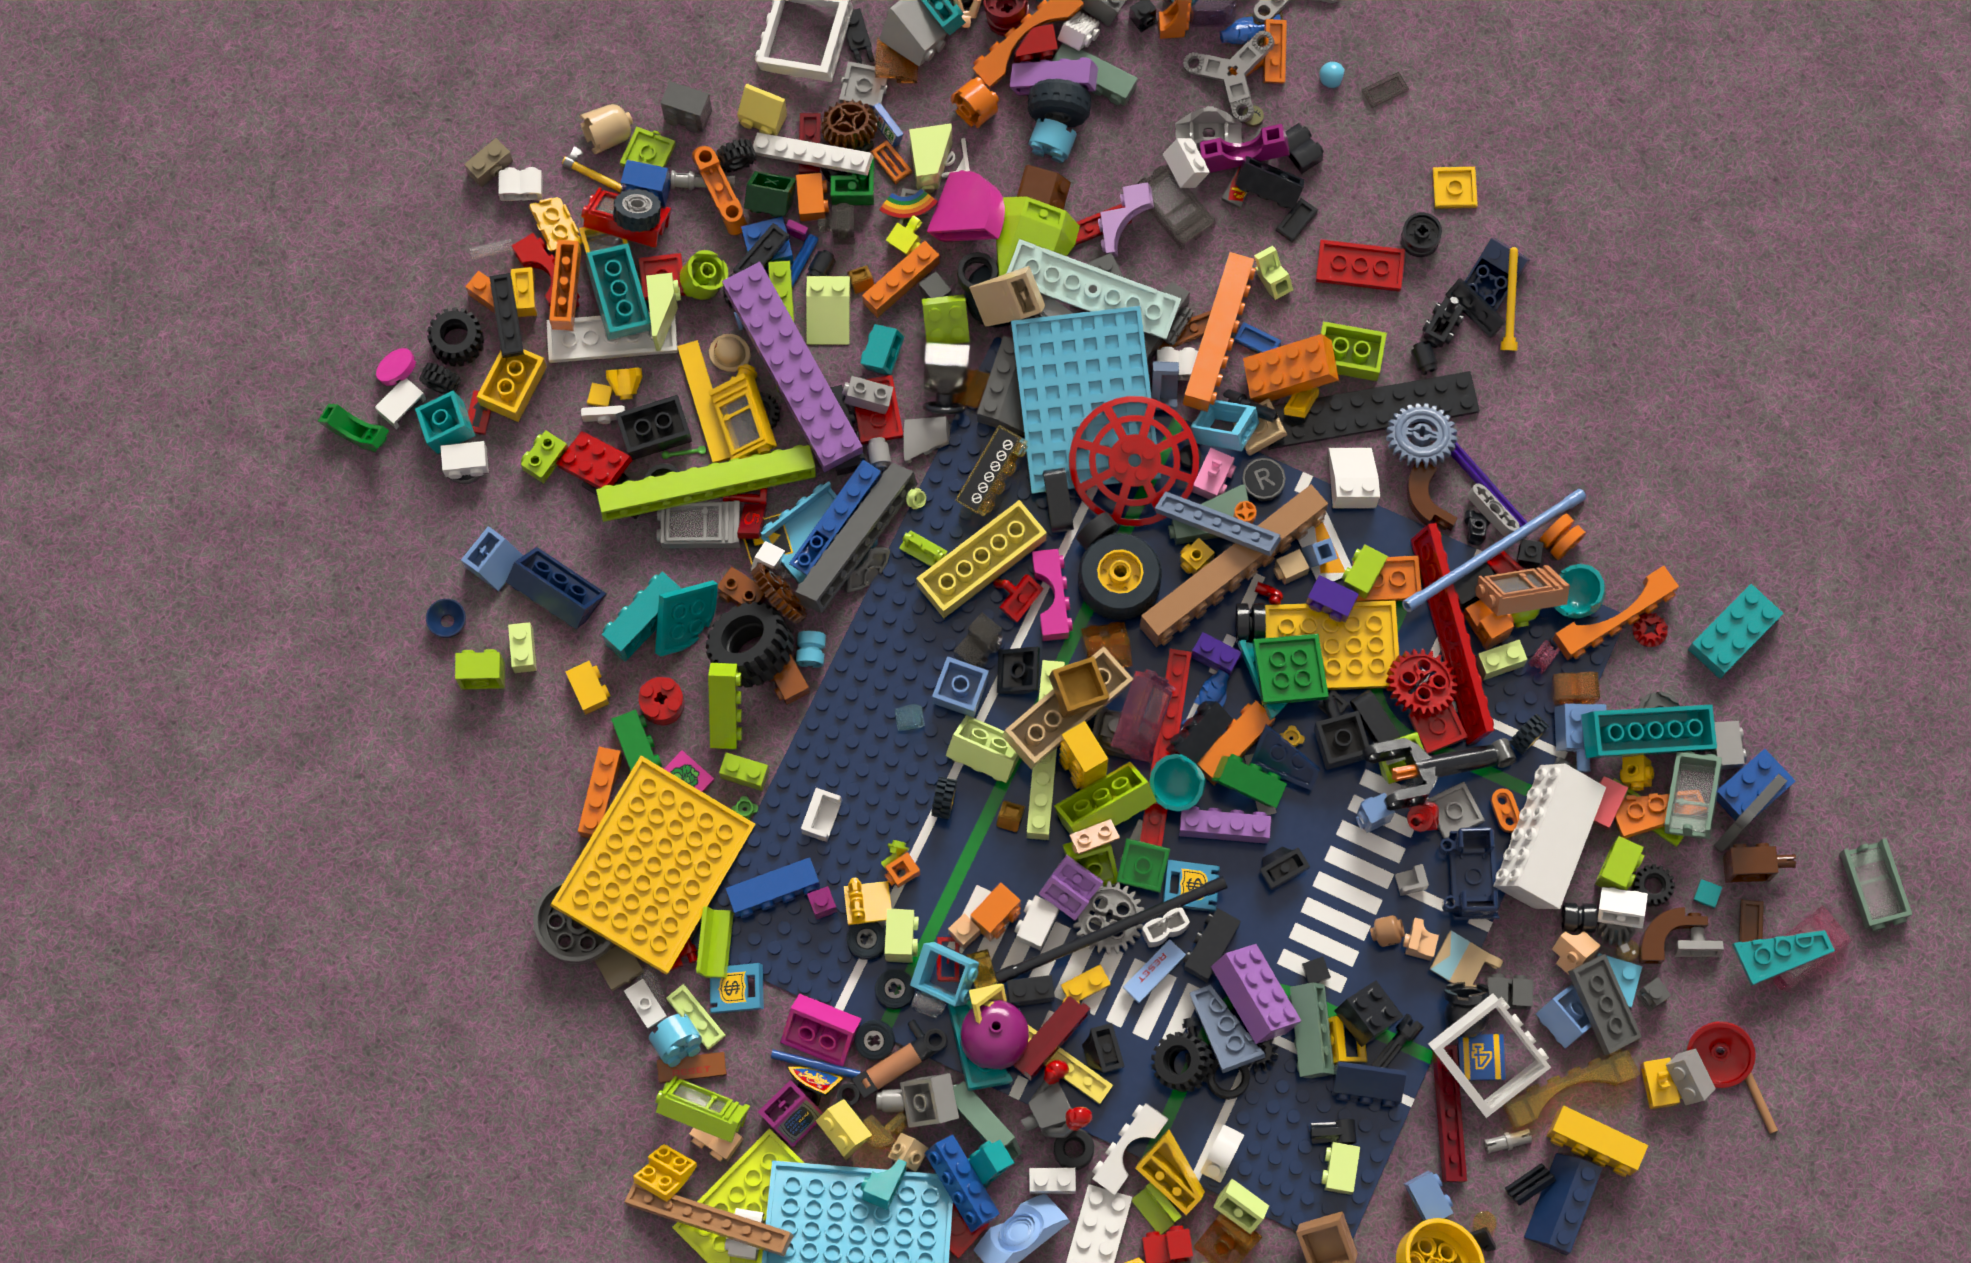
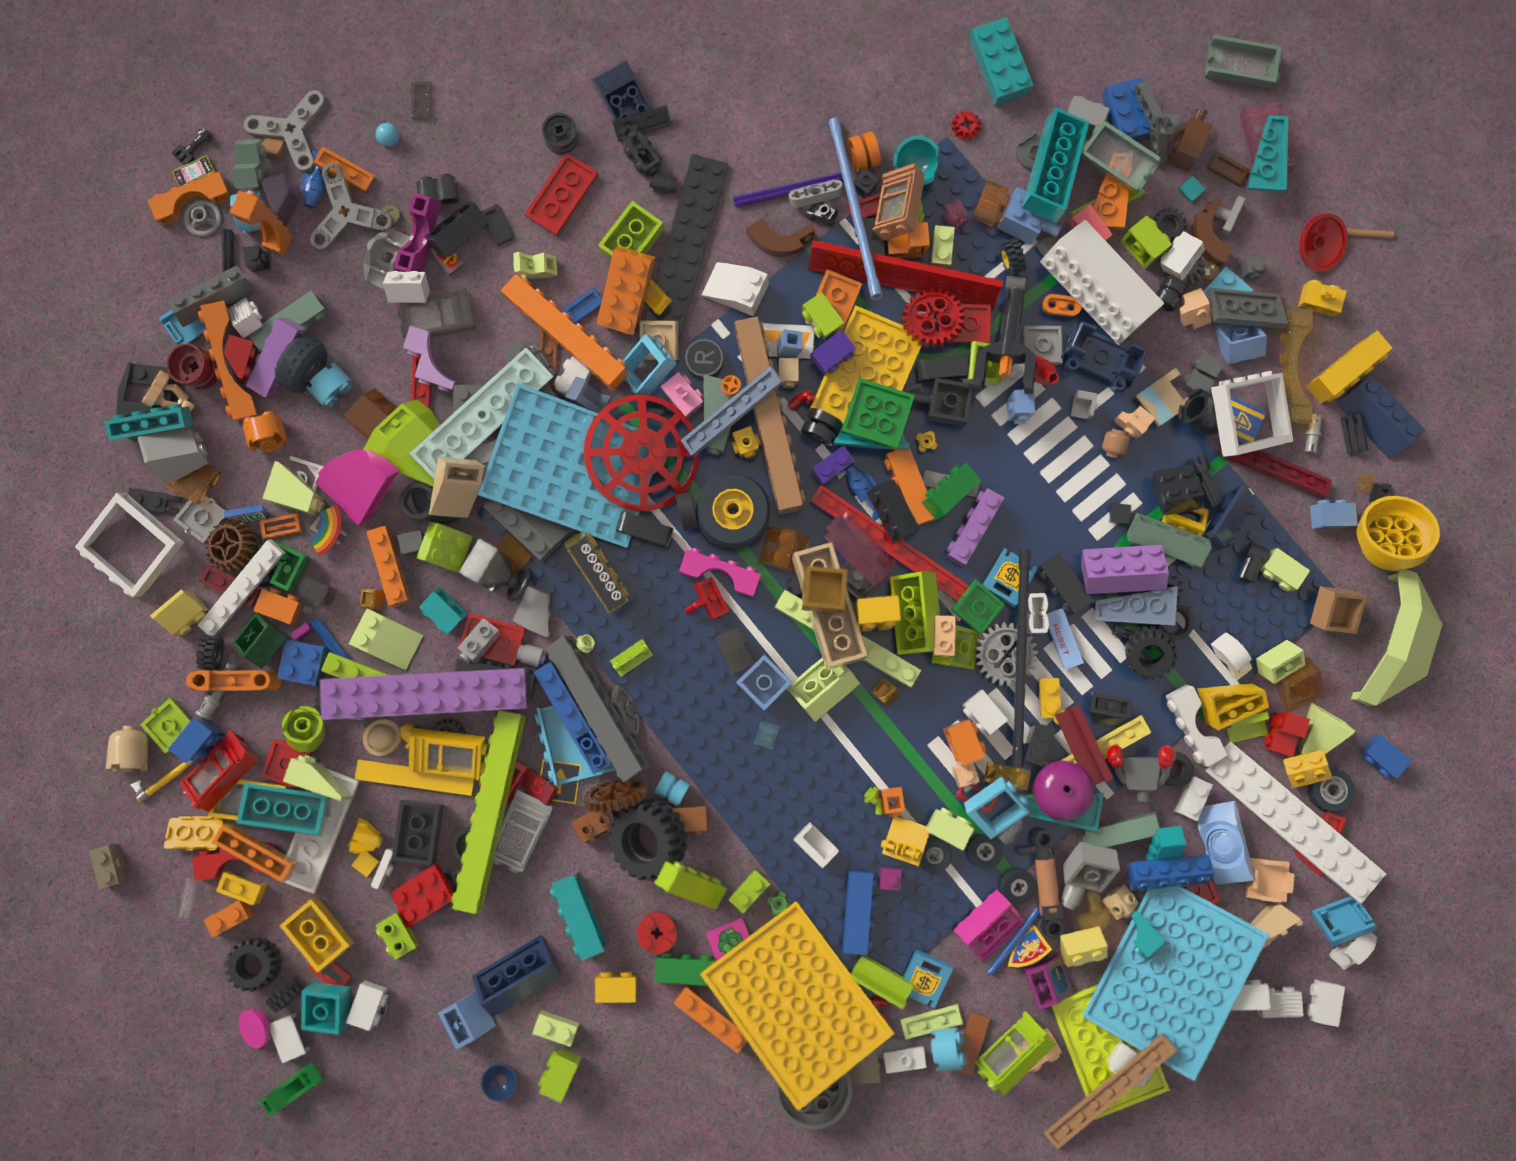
camera: 70 degrees left, 10 degrees up
black tile [489,273,524,358] -> none
white brick [499,167,543,201] -> none
black wheel [613,189,661,232] -> none
yellow slope [633,1144,697,1202] -> none
teal plate [655,580,718,657] -> none
dark grey brick [661,81,712,133] -> none
bright green hinge [661,446,706,459] -> none
black tile [733,223,790,274] -> none
white panel [751,541,785,571] -> none
black brick [807,250,836,276] -> none
neon yellow brick [886,215,922,256] -> none
light yellow brick [916,500,1047,618] -> none
black wheel [931,777,957,819] -> none
light yellow slope [969,984,1007,1024] -> none
black slope [997,646,1040,694] -> none
medium lavender slope [1039,855,1103,920] -> none
teal cylinder [1149,754,1206,811] -> none
black piece [1223,389,1278,422] -> none
dark blue wing [1250,724,1320,790] -> none
black slope [1260,846,1310,890] -> none
sand blue gear [1386,403,1458,469] -> none
yellow tile [1432,167,1478,209] -> none
yellow piece [1500,247,1518,351] -> none
orange arch [1553,566,1679,660] -> none
yellow brick [1620,755,1654,791] -> none
light grey brick [1666,1049,1716,1105] -> none

